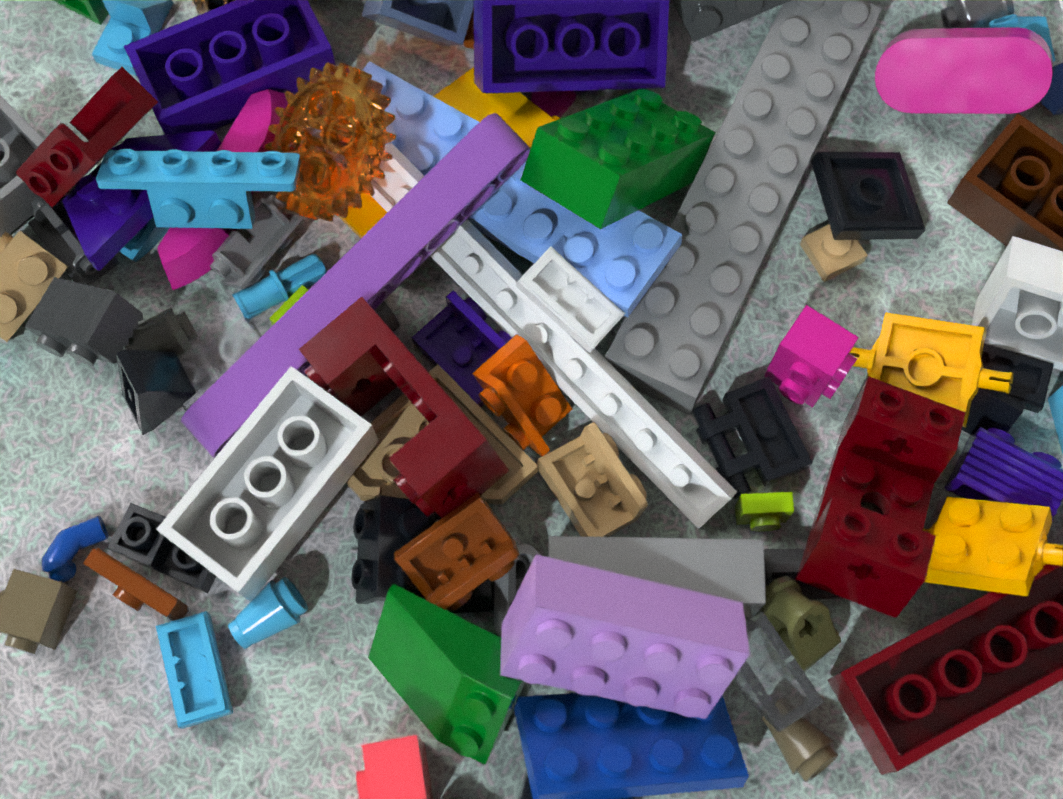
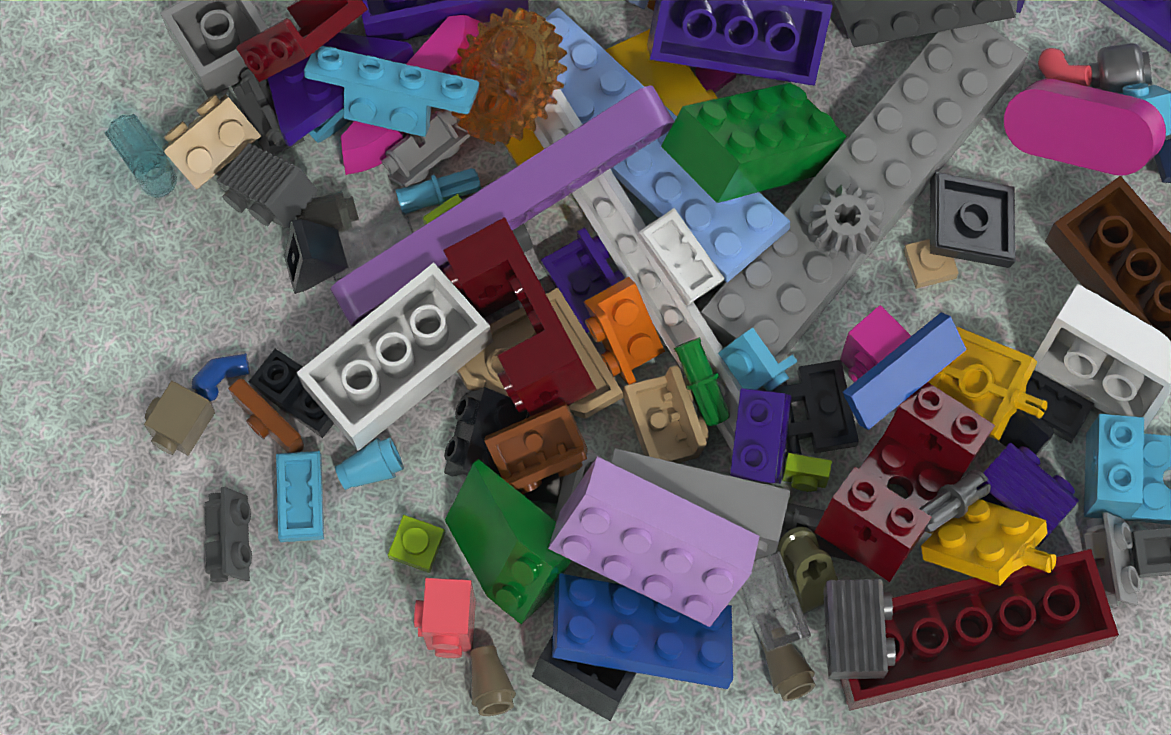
camera: 15 degrees right, 0 degrees up
none -> dark grey hinge [204,487,252,583]
none -> lime plate [388,515,445,573]
none -> green axle [674,337,730,426]
none -> medium azure bracket [718,328,798,392]
none -> dark purple brick [730,388,791,484]
none -> light grey gear [808,185,883,261]
none -> flat silver brick [823,579,896,679]
none -> tile [842,312,967,430]
none -> dark grey axle [919,470,991,532]
none -> coral arm [1038,48,1092,86]

